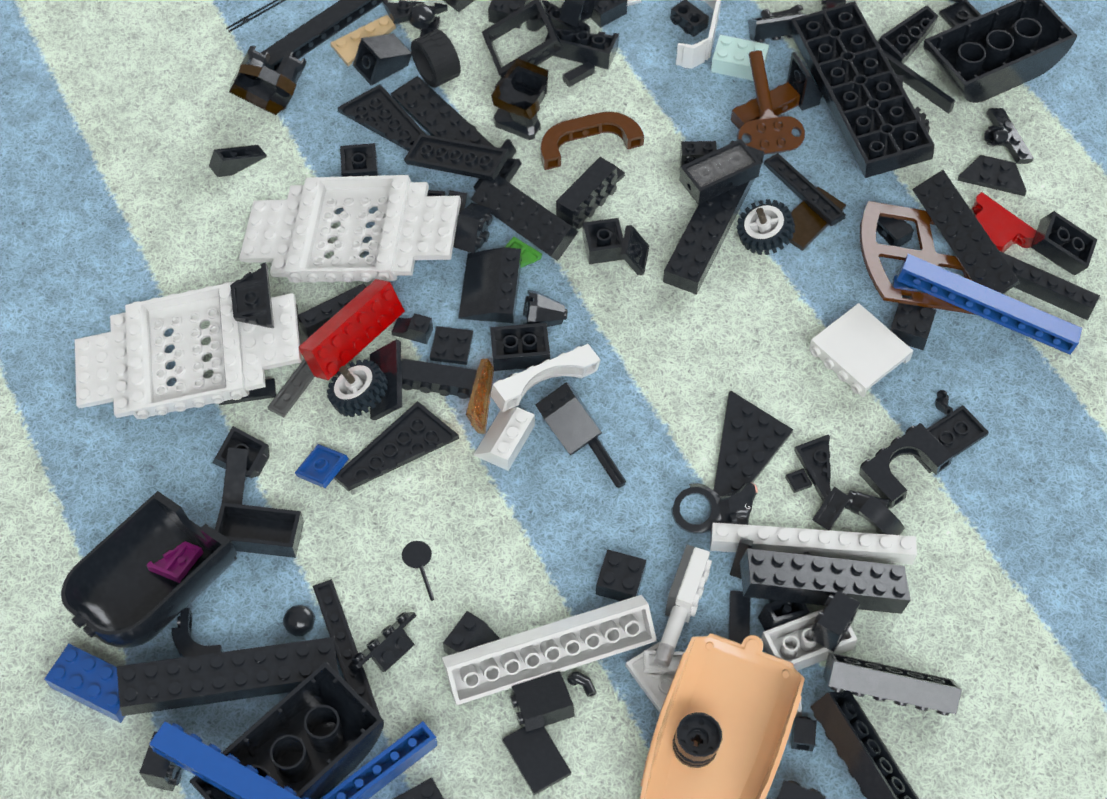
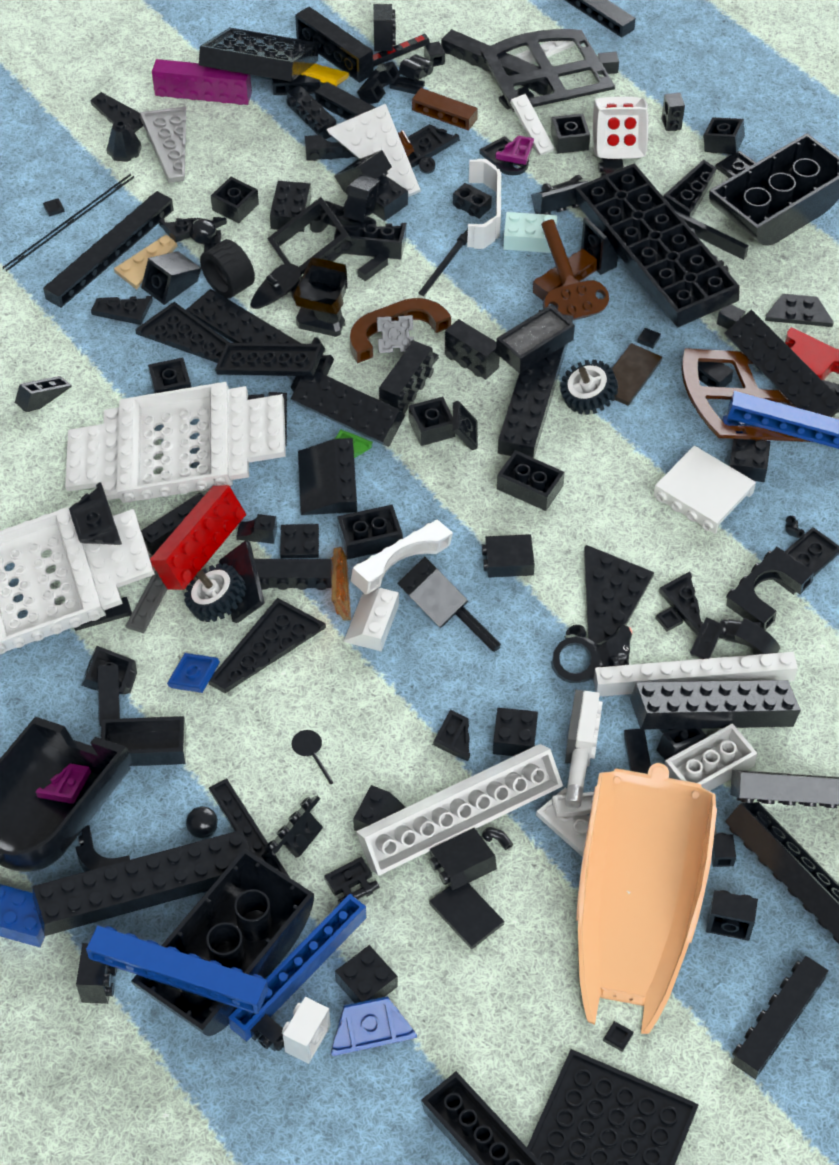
camera: 10 degrees left, 5 degrees down
black piece [229,46,307,115] -> none
black brick [453,202,493,253] -> none
black cone [523,290,568,327] -> none
black wheel [673,712,722,768] -> none
black brick [680,141,717,166] -> none
black piece [729,537,754,579] -> none
black tile [764,153,846,227] -> none
black brick [811,590,860,652] -> none
black plate [984,108,1034,164] -> none
none -> black wing [91,296,153,325]
none -> black shield [250,264,301,309]
none -> black plate [324,856,380,904]
none -> brick [376,315,414,353]
none -> black bar [418,228,468,296]
none -> black wing [432,709,470,761]
none -> black brick [445,319,500,380]
none -> black brick [482,534,535,578]
none -> black brick [497,450,565,511]
none -> black tile [566,625,587,637]
none -> black tile [637,328,661,349]
none -> black brick [717,305,745,329]

